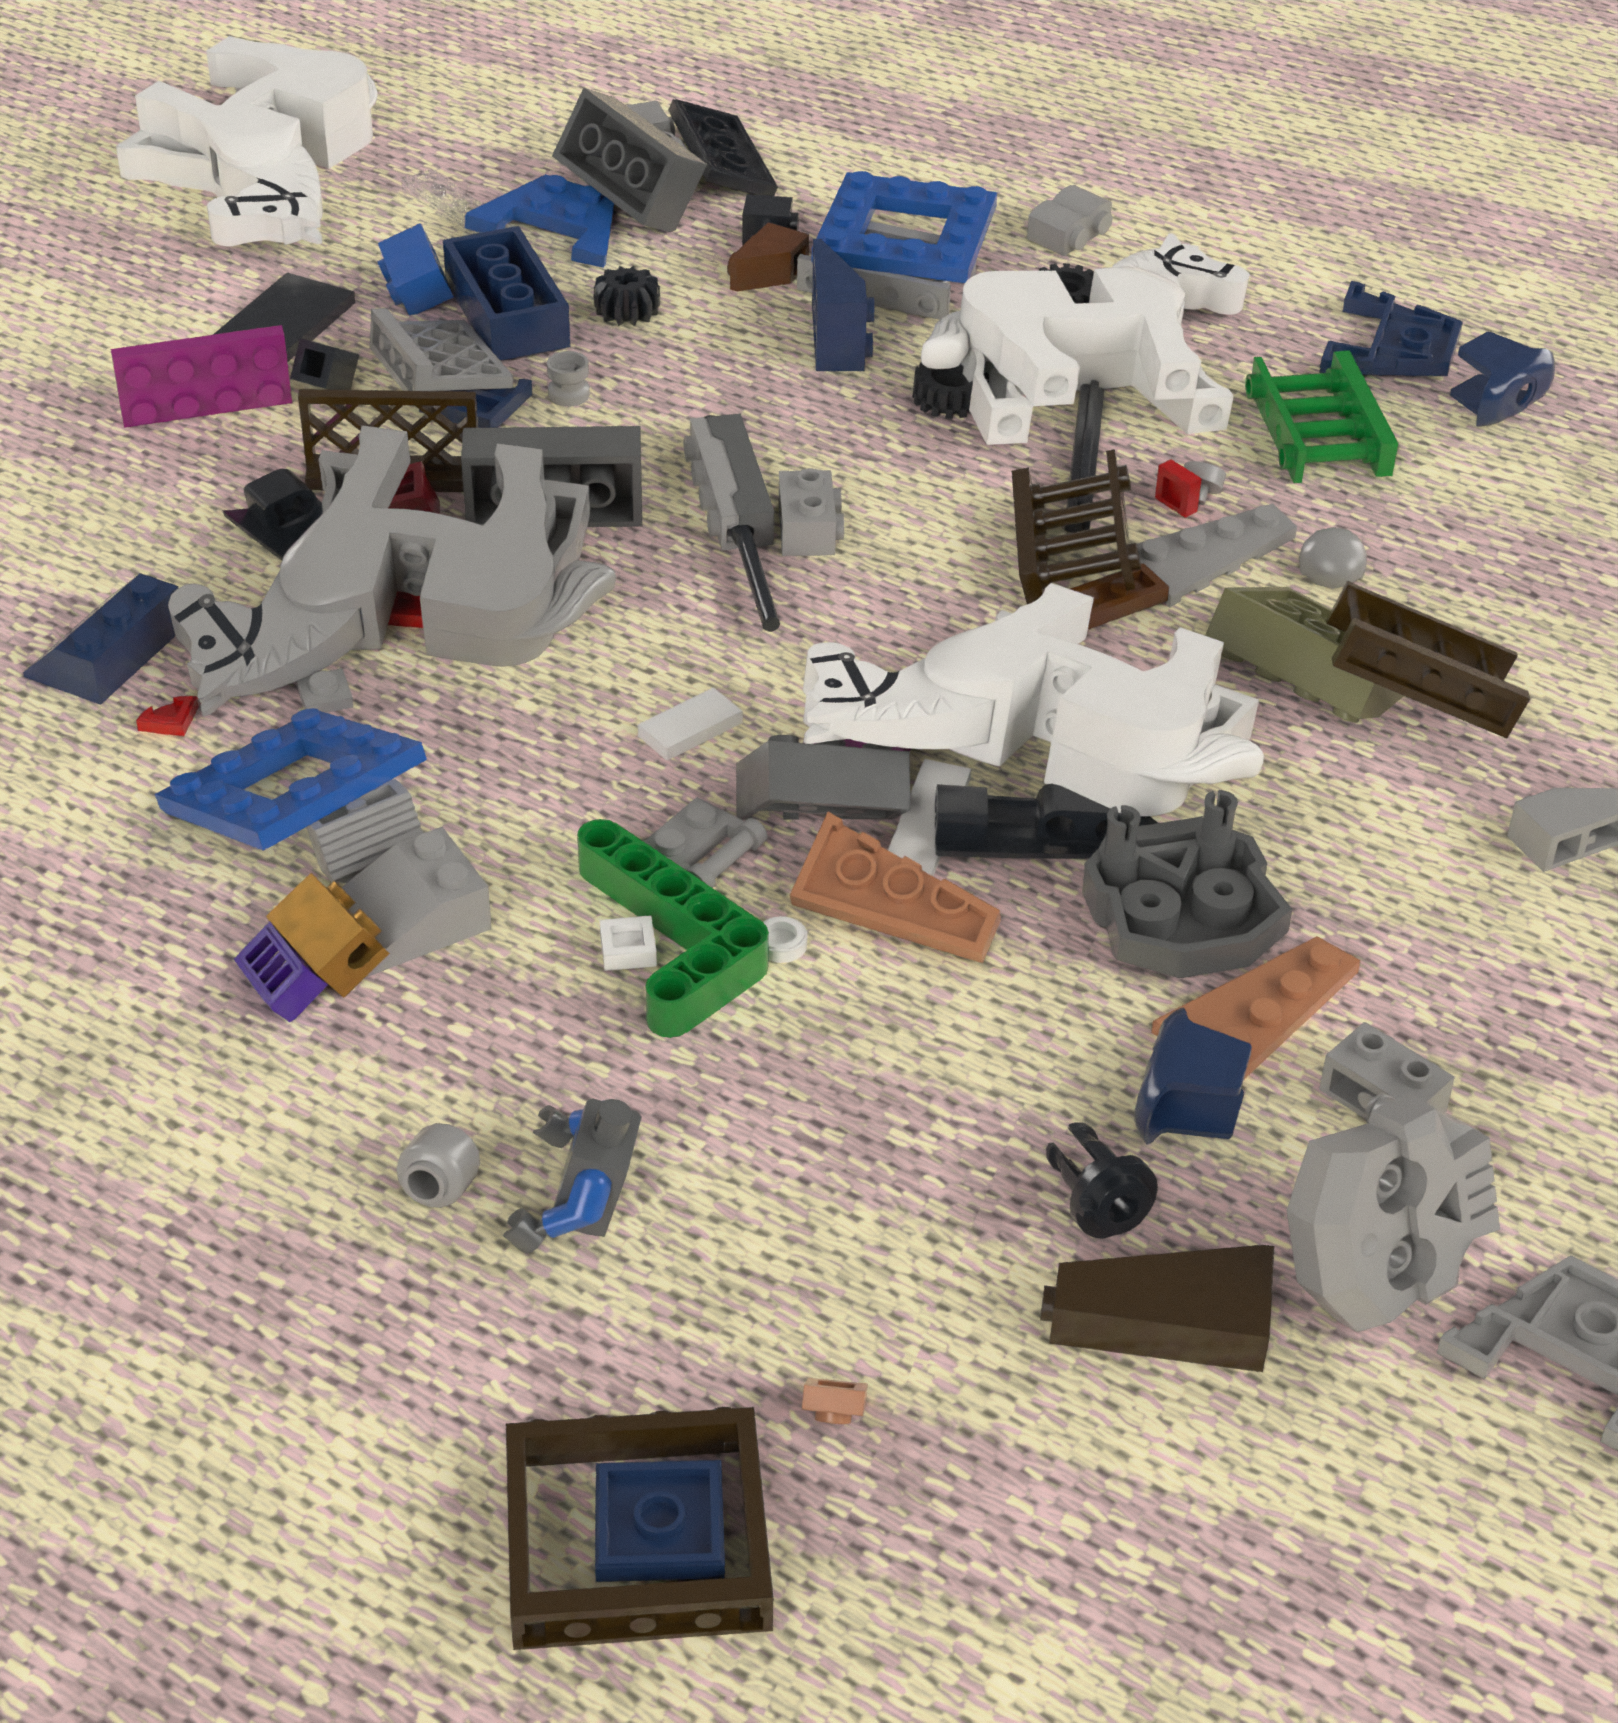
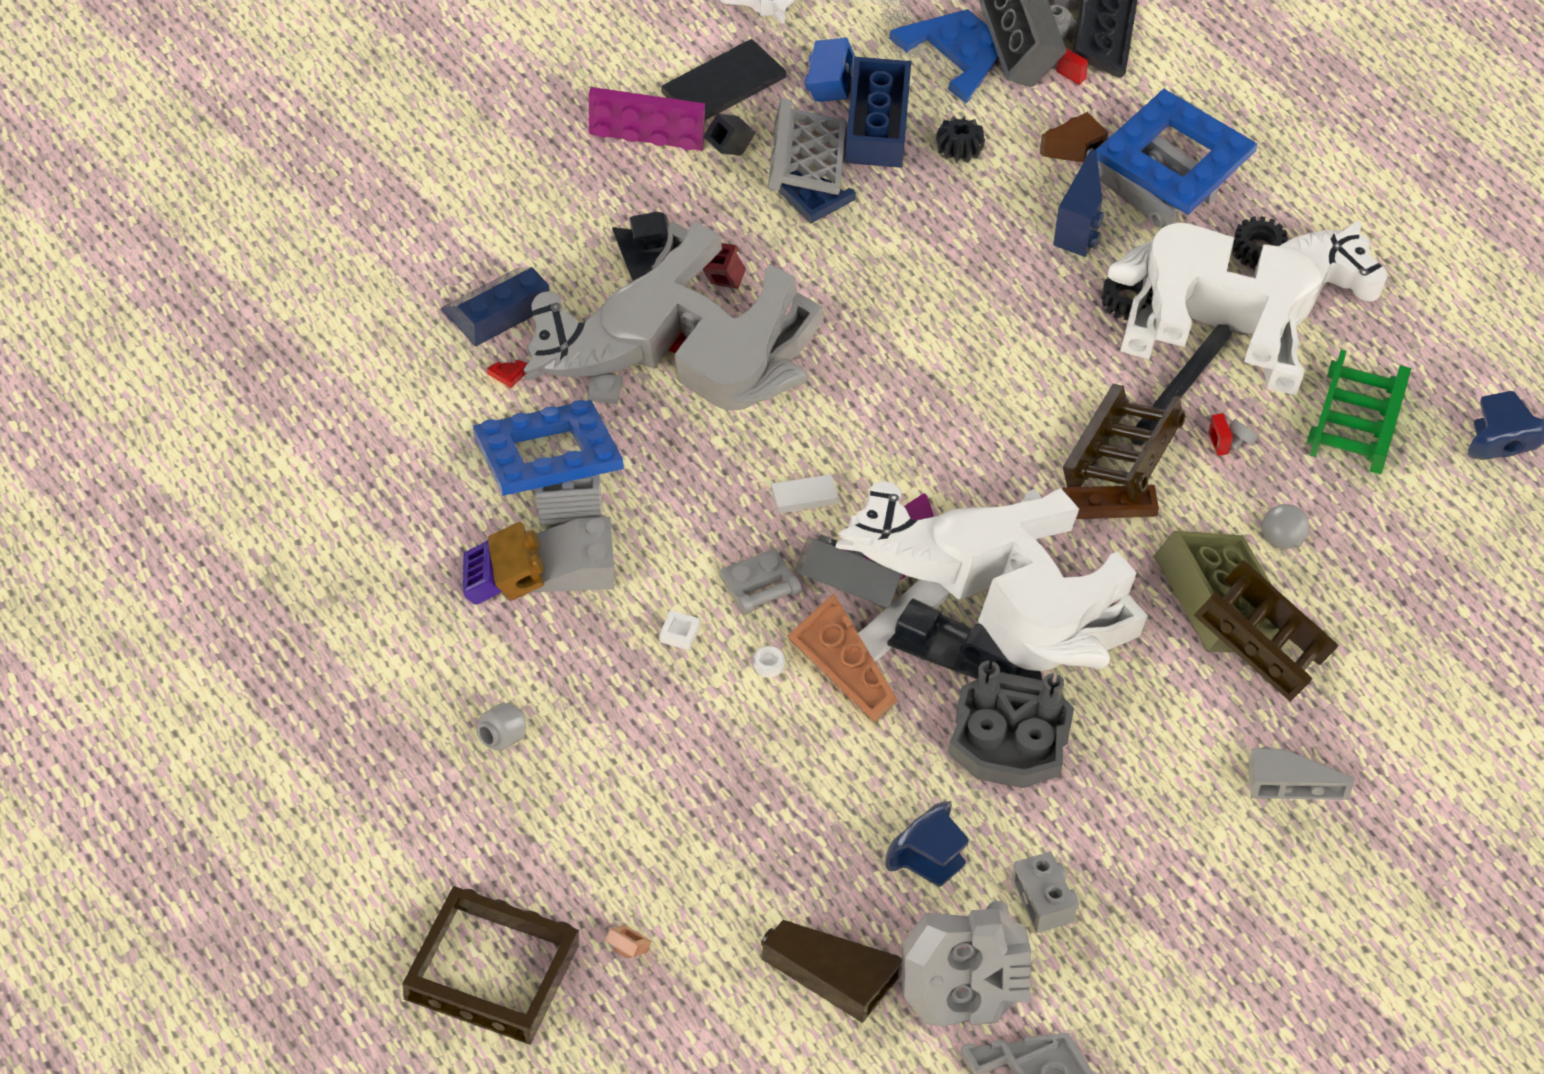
camera: 25 degrees right, 10 degrees up
dark brown fence [298,389,478,492] -> none
dark grey brick [461,426,643,527] -> none
torso [503,1098,642,1253] -> none
light grey wheel [547,351,590,407] -> none
green beam [577,819,769,1038] -> none
dark blue plate [595,1460,725,1582] -> none
piece [683,413,780,632] -> none
black brick [742,194,799,245] -> none
light grey brick [778,468,844,556] -> none
light grey brick [1027,185,1112,256] -> none
black piece [1046,1122,1158,1239] -> none
light grey wing [1137,503,1297,608] -> none
nougat wing [1151,936,1361,1080] -> none
dark blue wing [1319,281,1463,376] -> none
none -> red tile [1057,48,1088,85]

